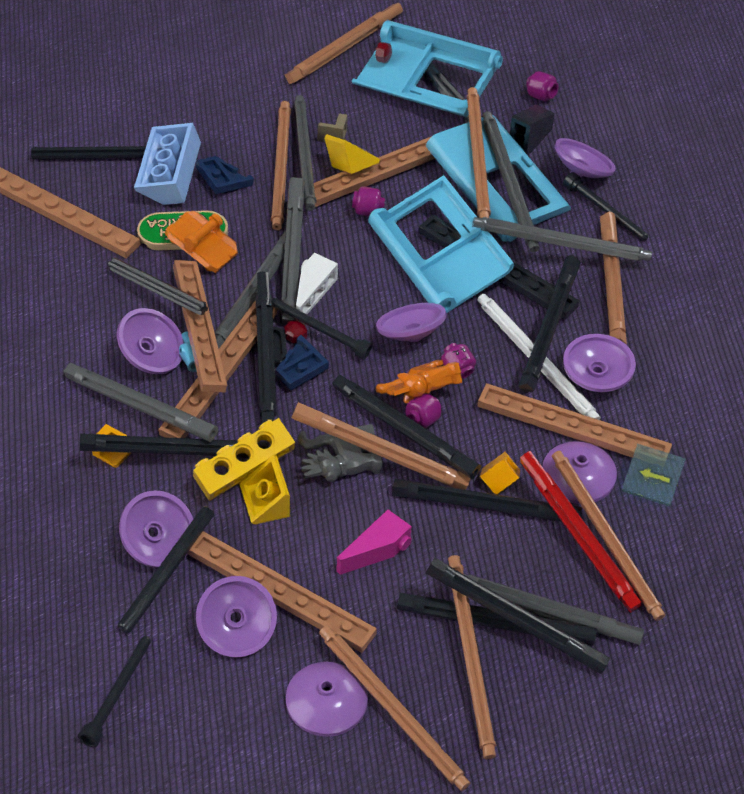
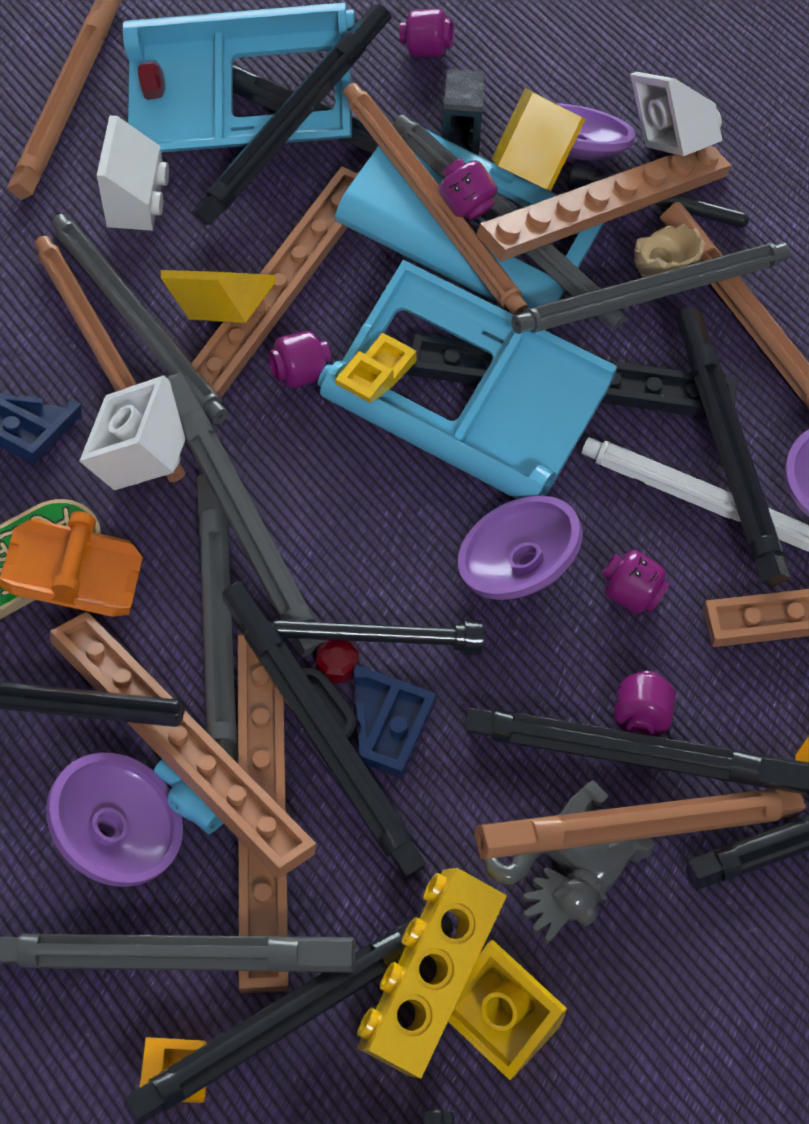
camera: 30 degrees left, 10 degrees up
white slope [296,253,338,314] -> none
dark tan panel [318,113,347,142] -> none
dark pink slope [337,510,412,575] -> none
orange animal [376,360,462,403] -> none
none -> white slope [79,375,185,490]
none -> white slope [97,115,169,231]
none -> black piece [191,4,392,225]
none -> yellow slope [335,333,417,403]
none -> magenta head [438,158,498,221]
none -> nougat plate [476,145,732,262]
none -> yellow slope [491,88,586,191]
none -> white slope [630,72,723,156]
none -> tan hair [634,224,705,278]

